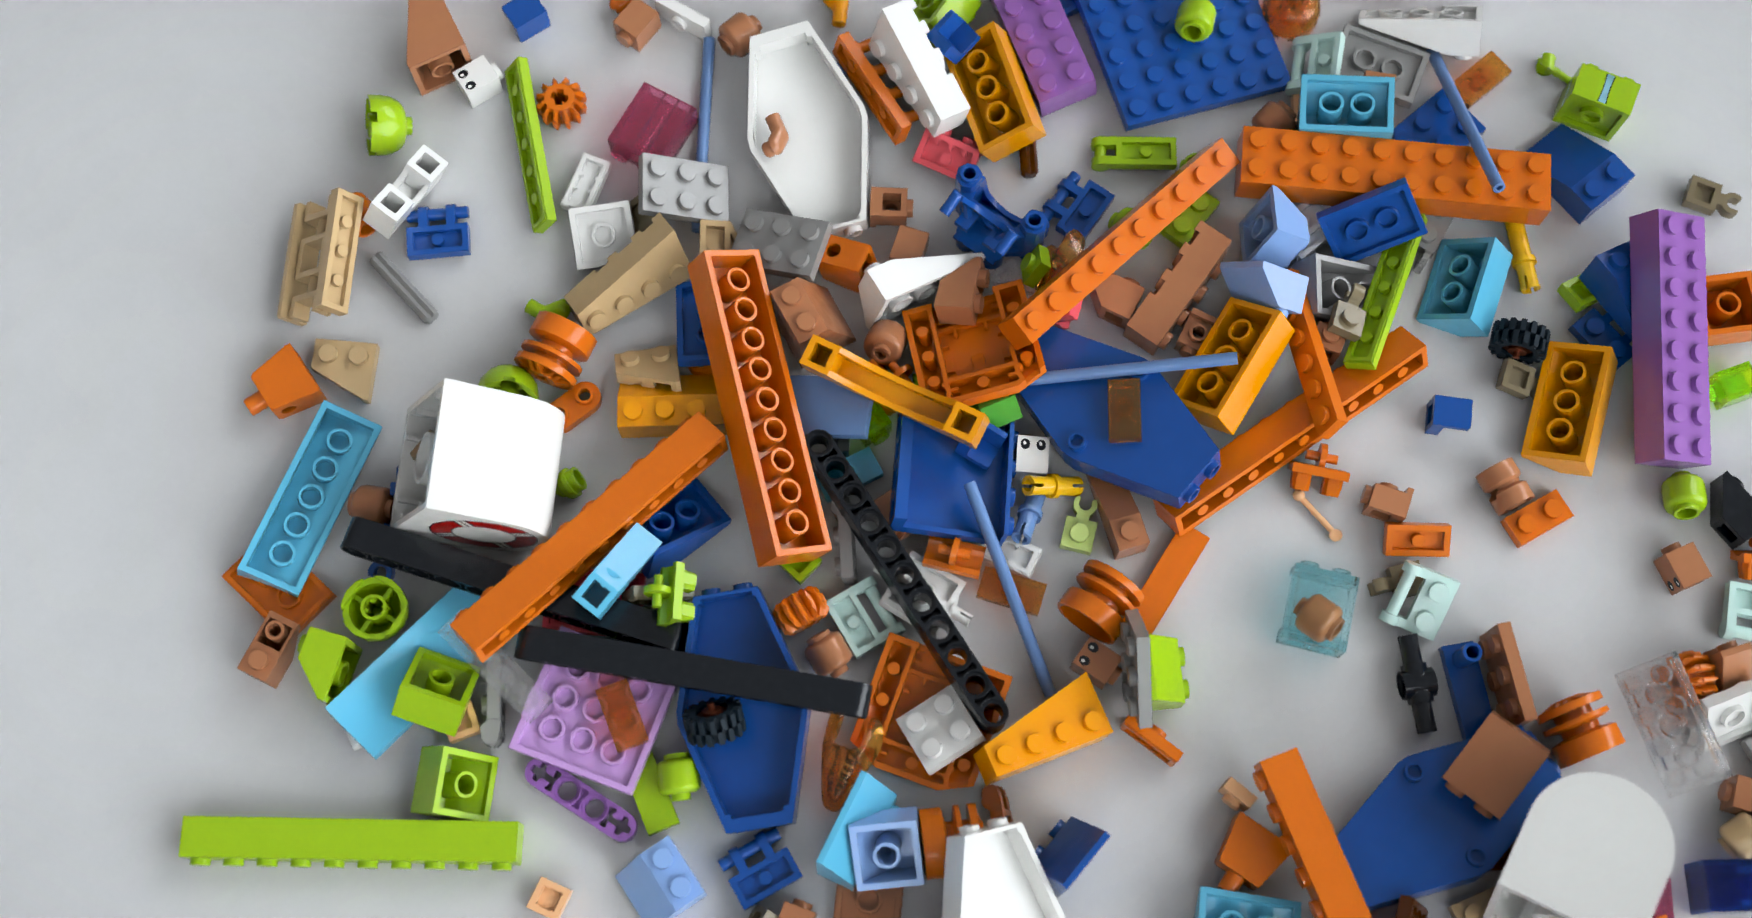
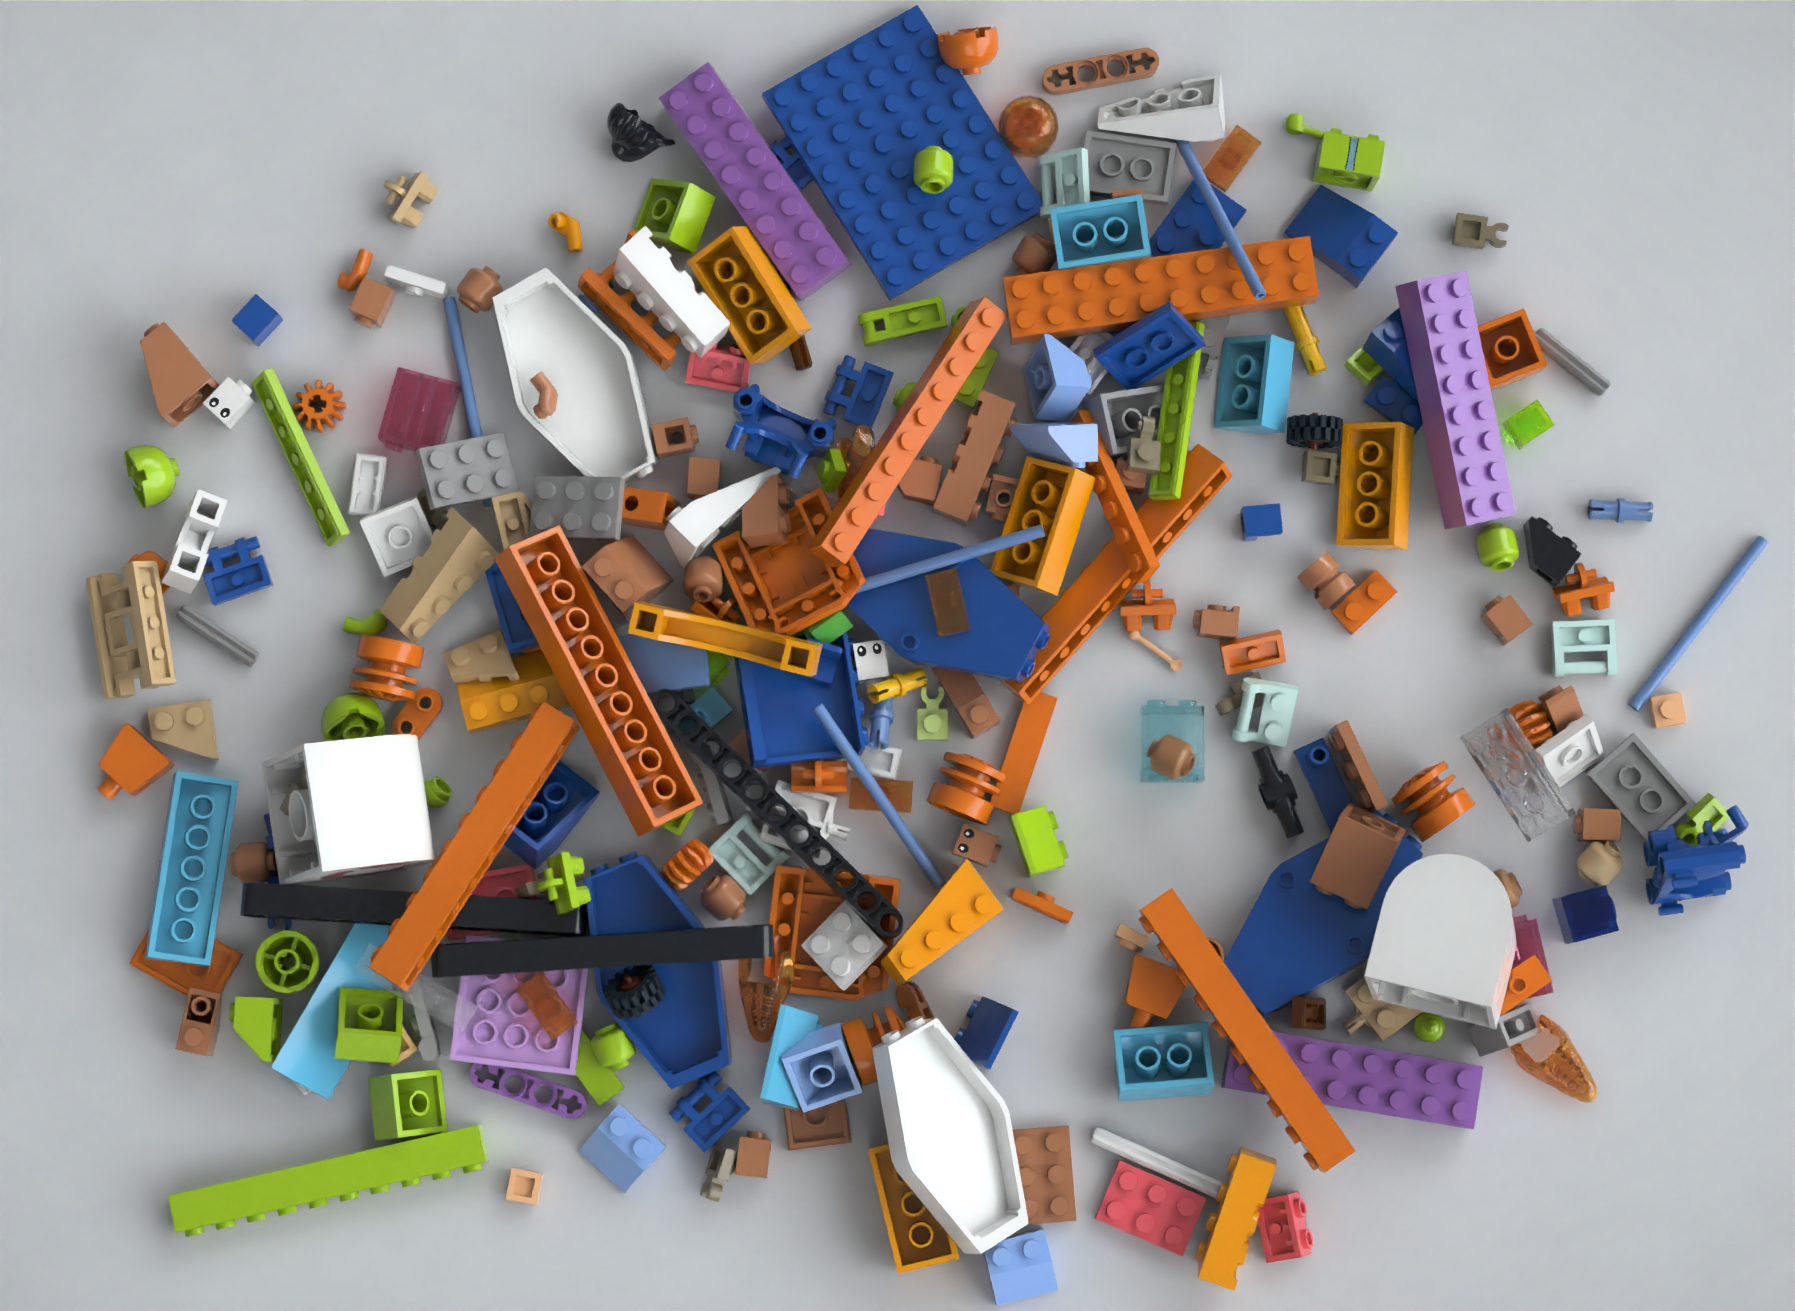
camera: 15 degrees left, 10 degrees up
medium azure slope [572,522,663,620] -> none
blue panel [927,10,980,64] -> none
light grey plate [1120,609,1153,729] -> none

